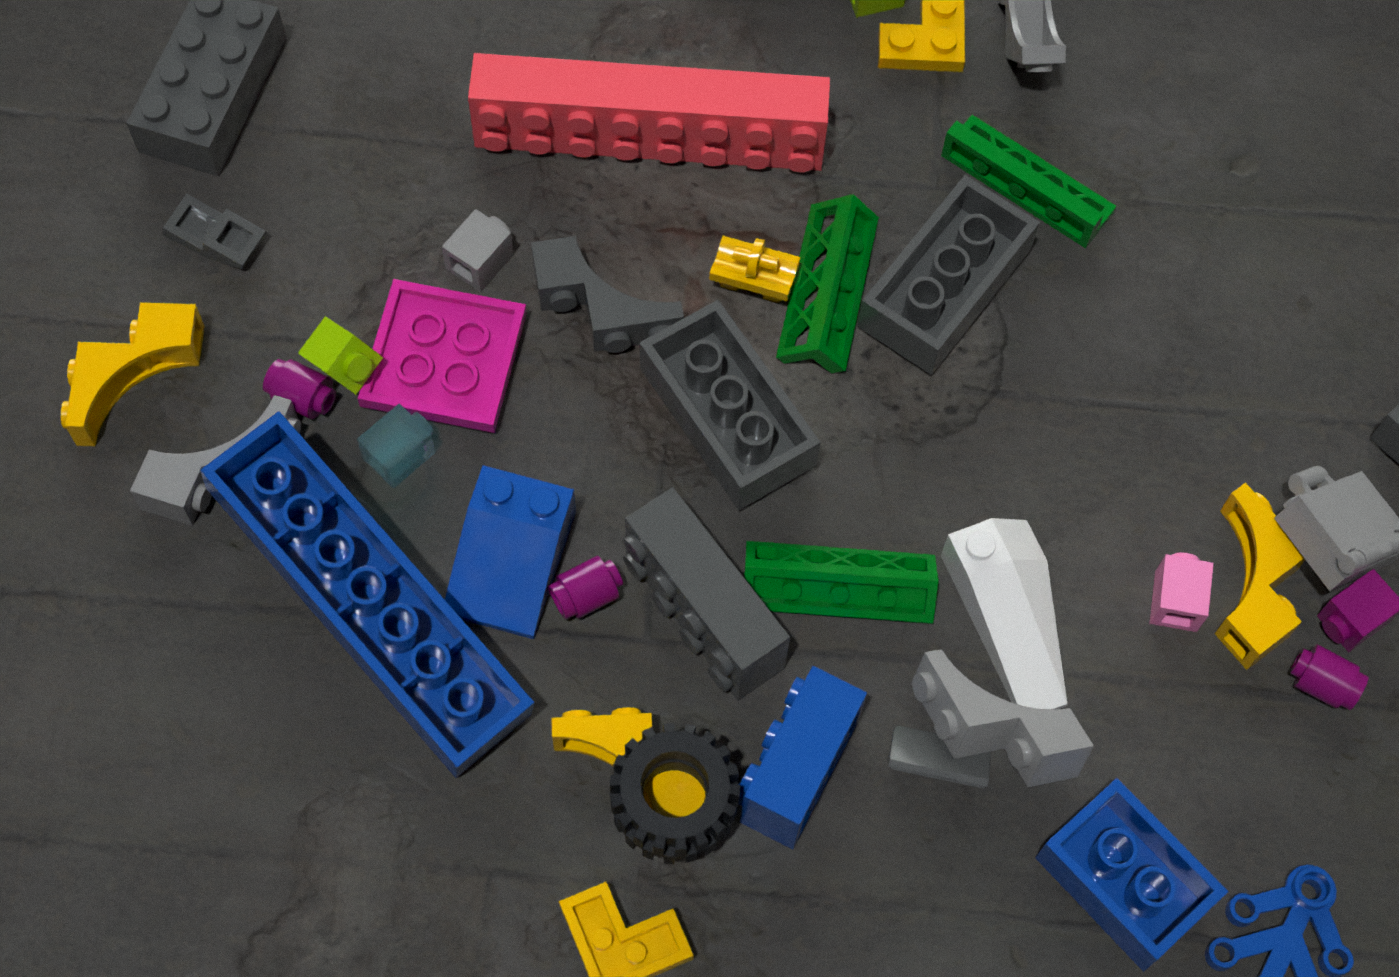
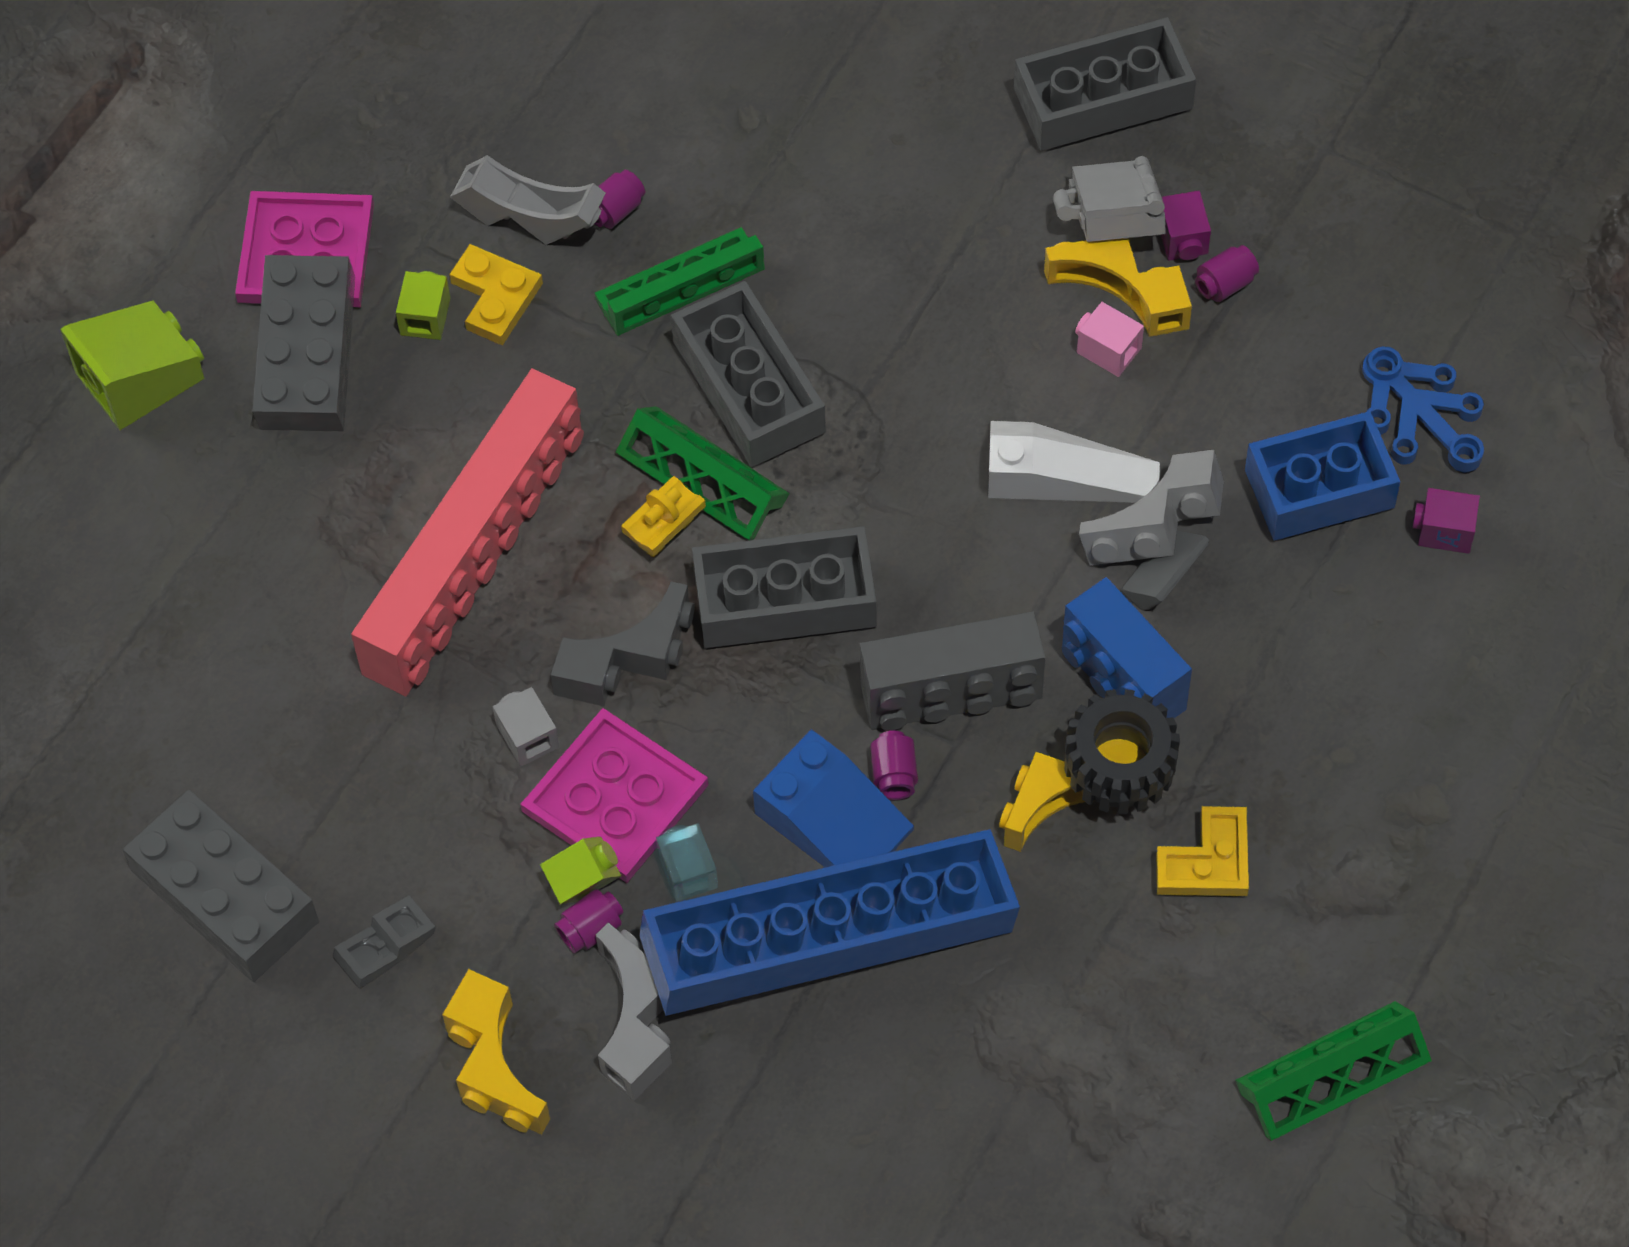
camera: 60 degrees left, 5 degrees down
green fence [744,541,939,623] -> none
none -> magenta brick [594,169,646,229]

